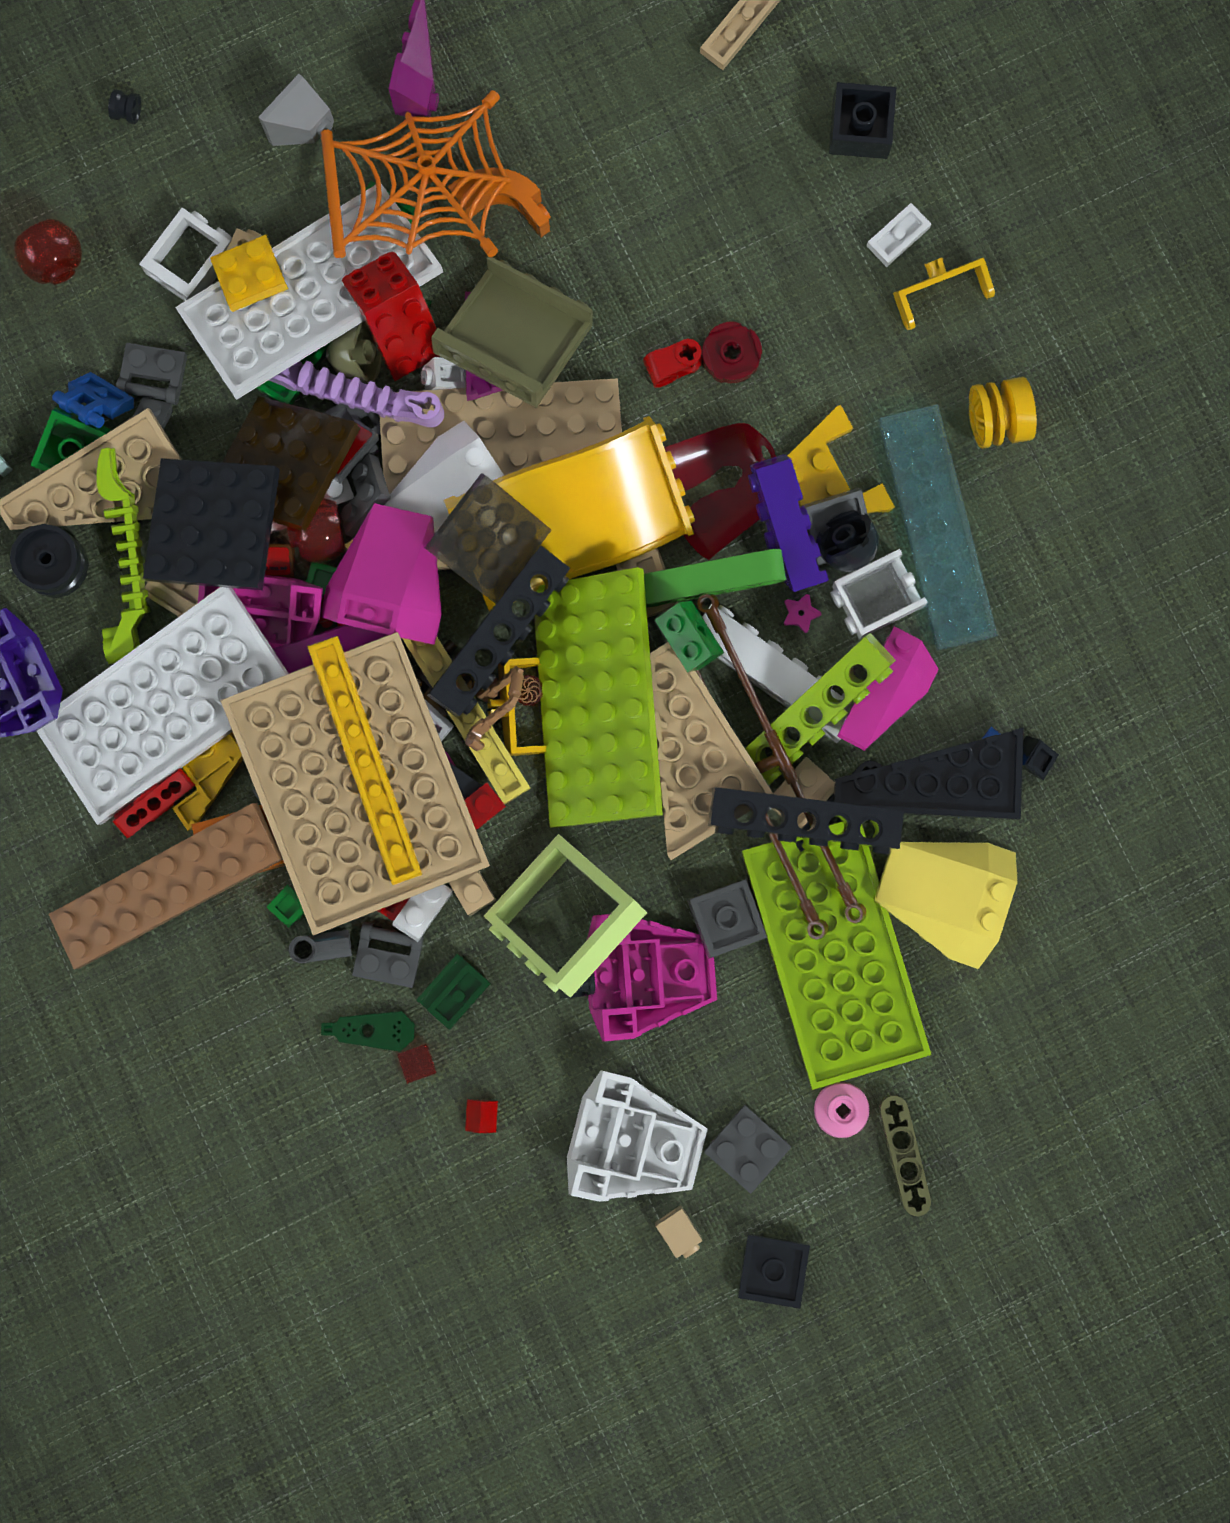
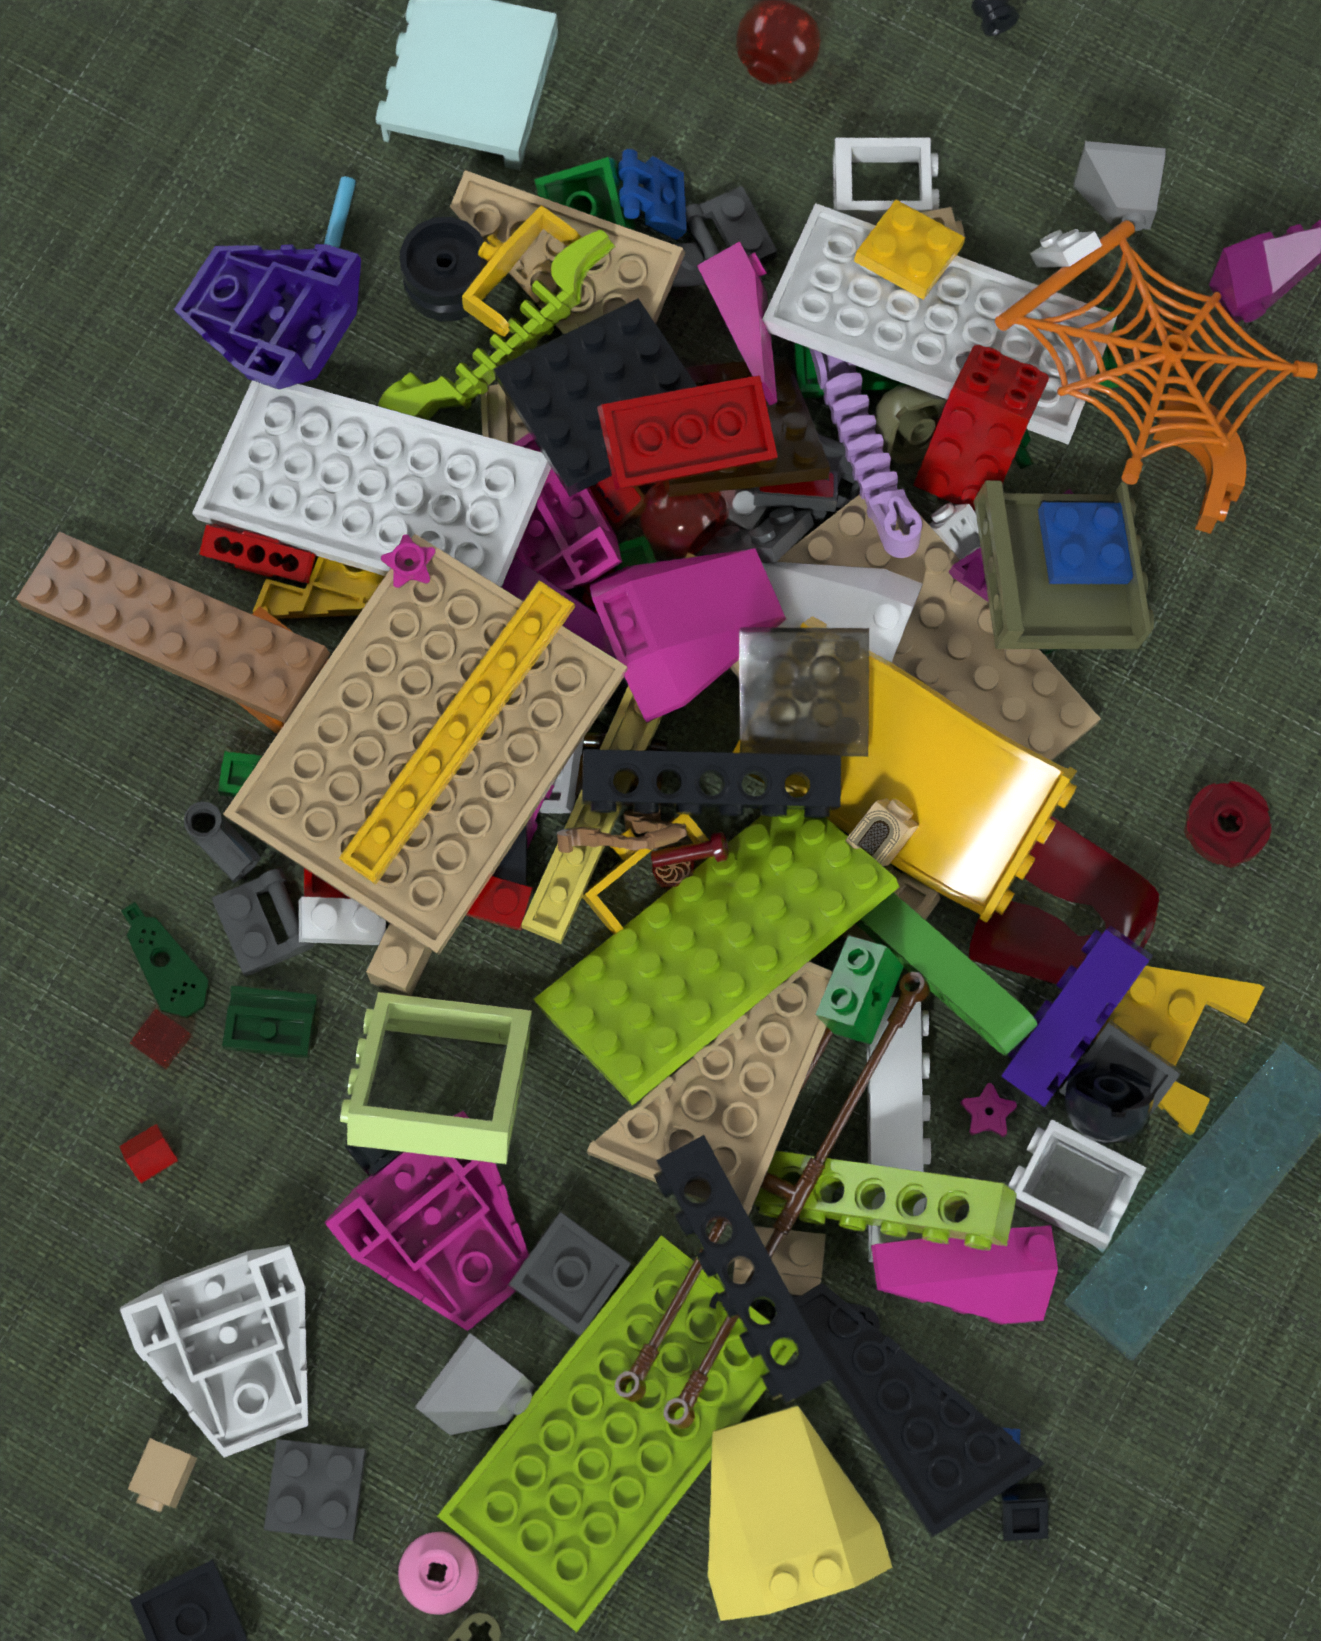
camera: 55 degrees right, 10 degrees down
red piece [643,339,702,388] -> none
none -> dark pink plate [381,534,435,588]
none -> light grey slope [416,1334,536,1435]
none -> yellow piece [462,205,582,336]
none -> red plate [597,375,778,490]
none -> dark red piece [651,832,729,868]
none -> dark pink wedge [697,242,777,406]
none -> brick [845,798,919,866]
none -> white plate [1030,229,1102,268]
none -> blue plate [1038,502,1133,584]

